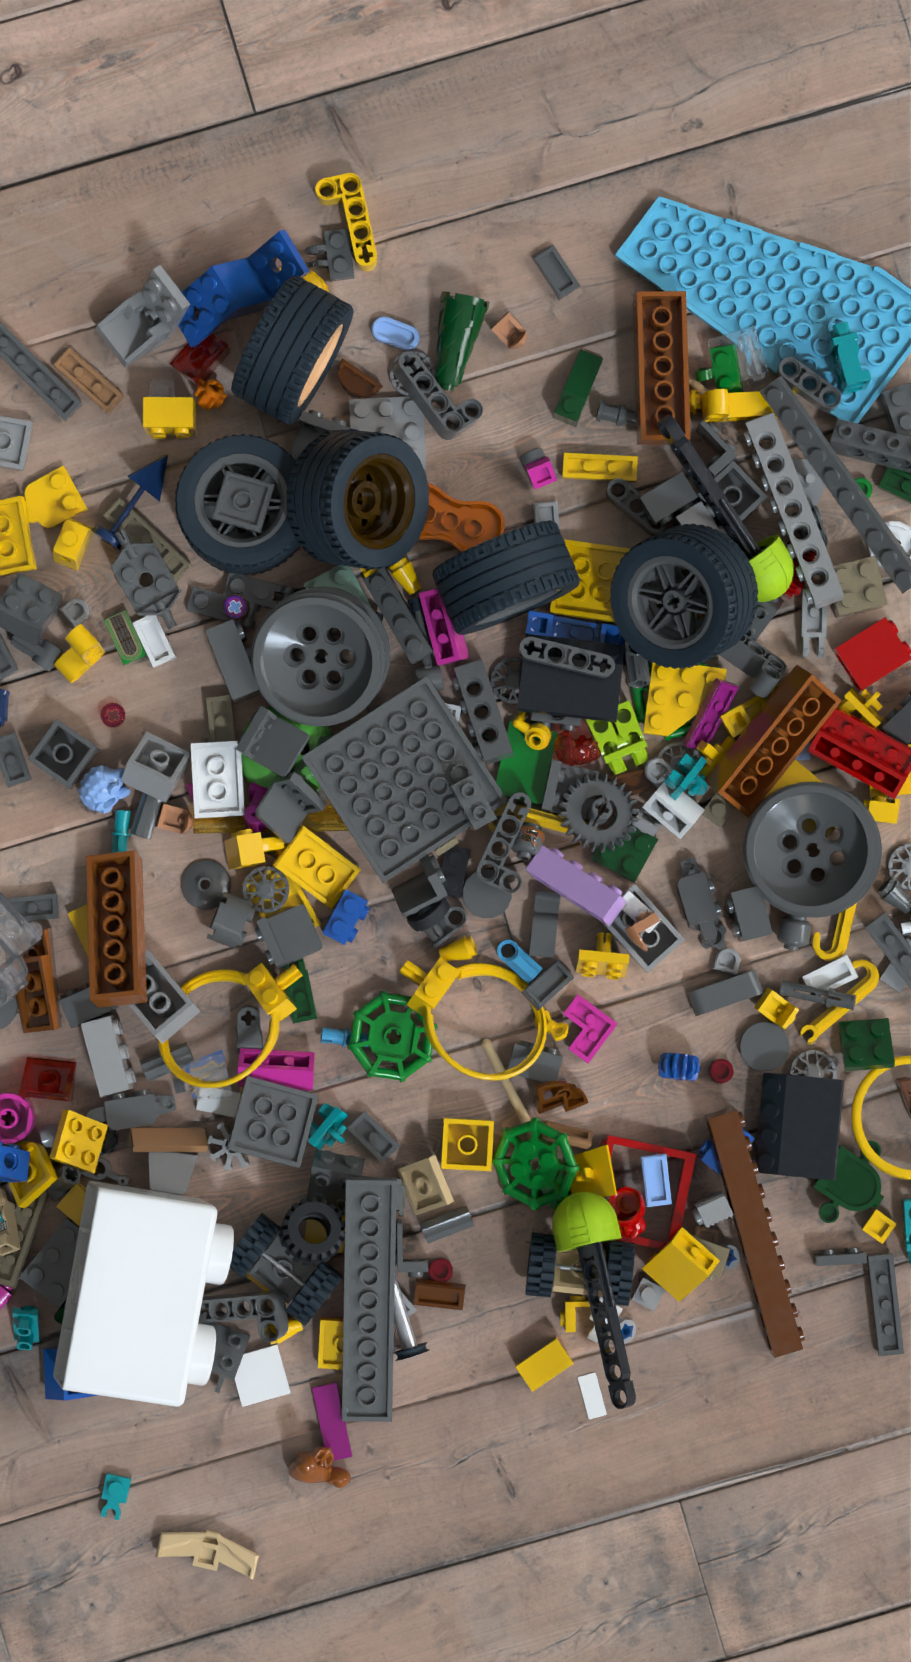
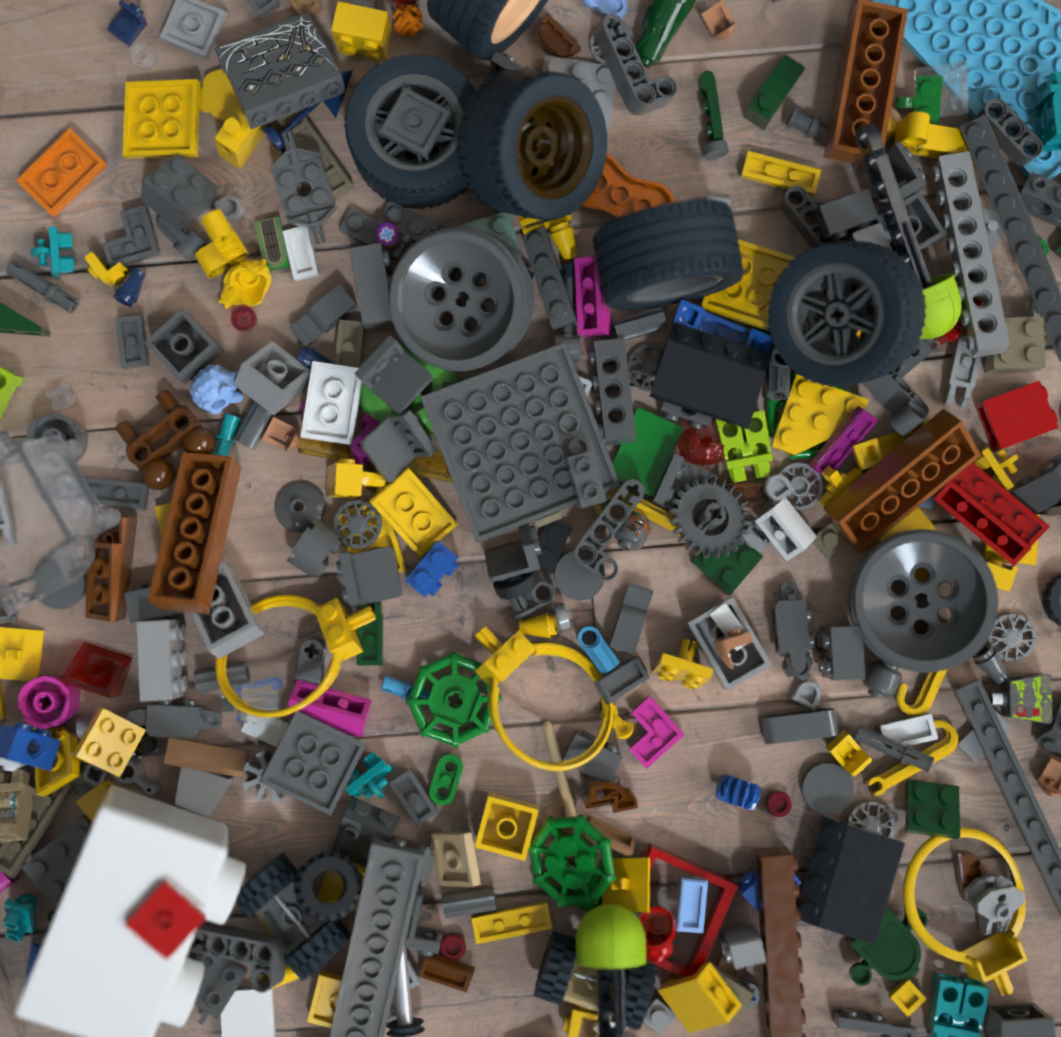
camera: 10 degrees right, 0 degrees up
yellow plate [512,711,551,750] -> none
dark grey beam [519,637,615,678] -> none
dark pink plate [525,456,557,490] -> none
lavender brick [525,845,627,927] -> none
teal hips [664,754,708,801] -> none
none -> reddish brown piece [115,389,215,490]
none -> red plate [124,879,207,961]
none -> dark grey panel [214,12,346,129]
none -> yellow hair [218,259,272,309]
none -> dark grey piece [290,284,358,347]
none -> dark blue cone [297,346,335,370]
none -> green plate [429,753,463,805]
none -> yellow plate [471,901,553,944]
none -> light grey tile [554,603,570,630]
none -> dark grey axle [612,307,667,341]
none -> dark green hinge [700,70,724,141]

